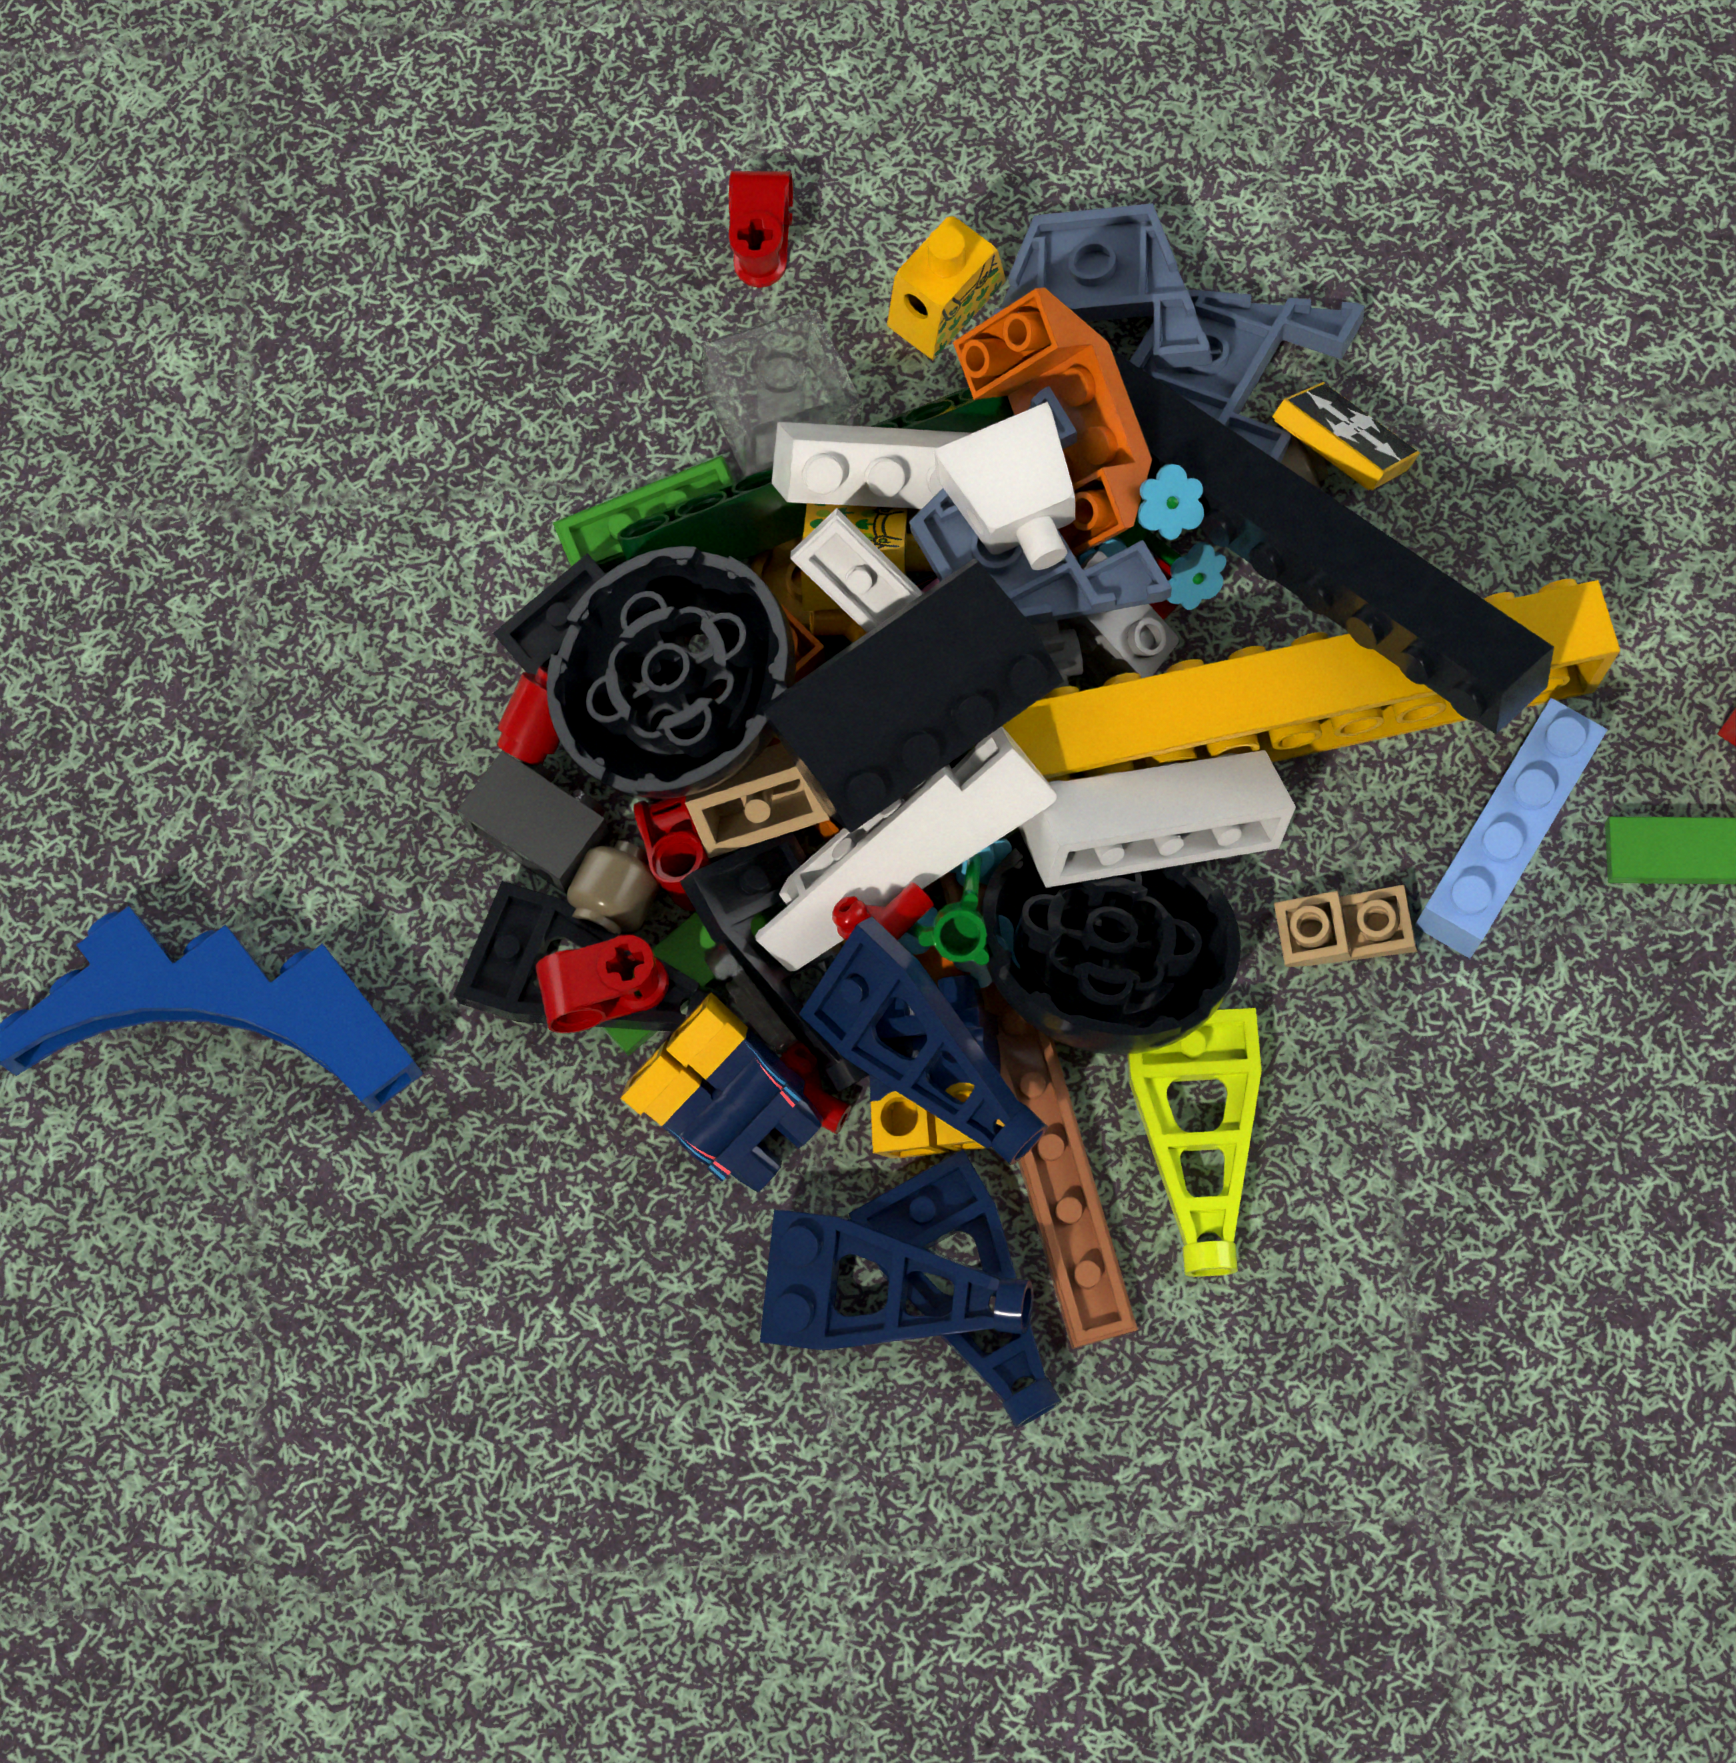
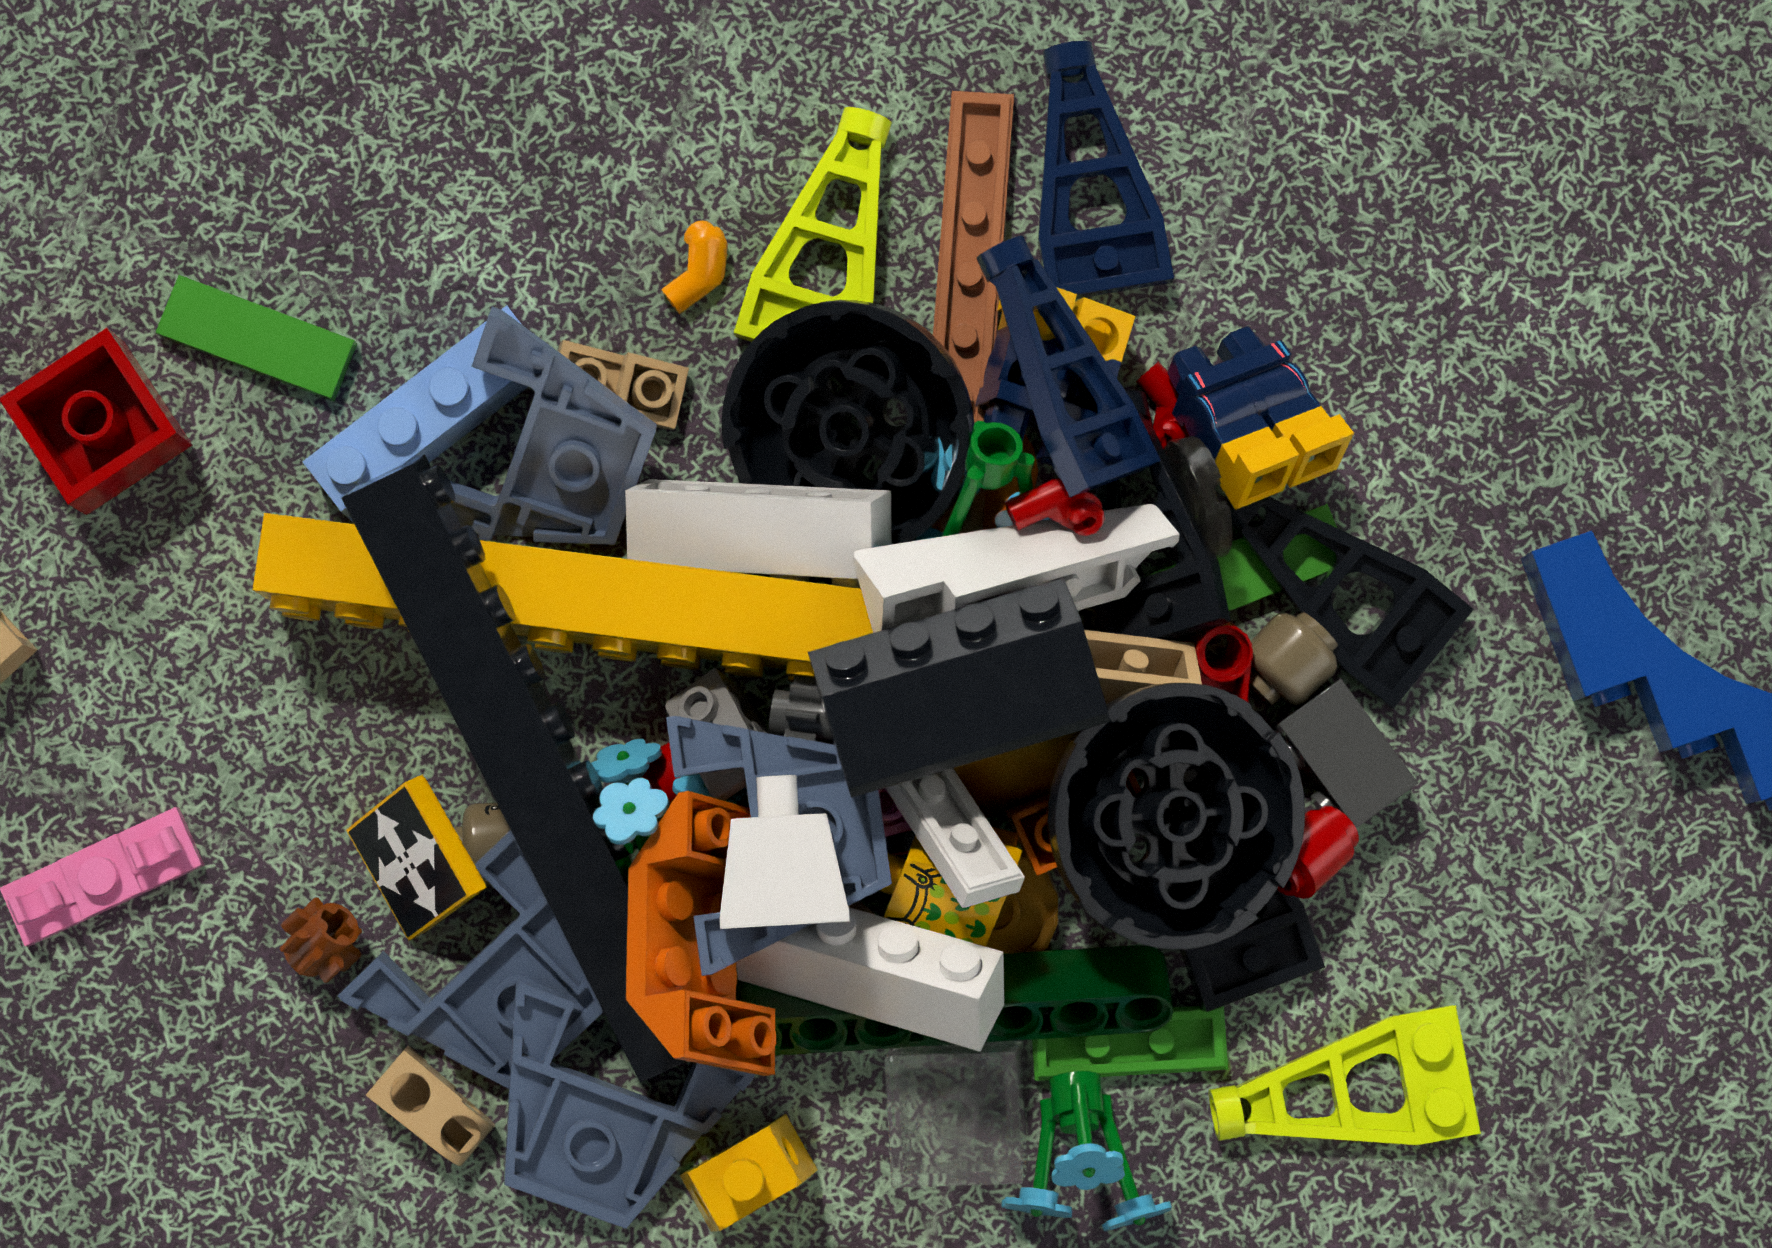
camera: 165 degrees left, 10 degrees up
red piece [536,935,669,1033] -> none
dark blue plate [760,1209,1033,1351] -> none
none -> bright pink plate [0,807,205,947]
none -> dark orange gear [280,897,362,983]
none -> tan leg [366,1045,495,1166]
none -> sand blue wing [449,306,657,545]
none -> light orange arm [661,220,728,315]
none -> plant [1001,1071,1172,1231]
none -> neon yellow plate [1208,1005,1481,1145]

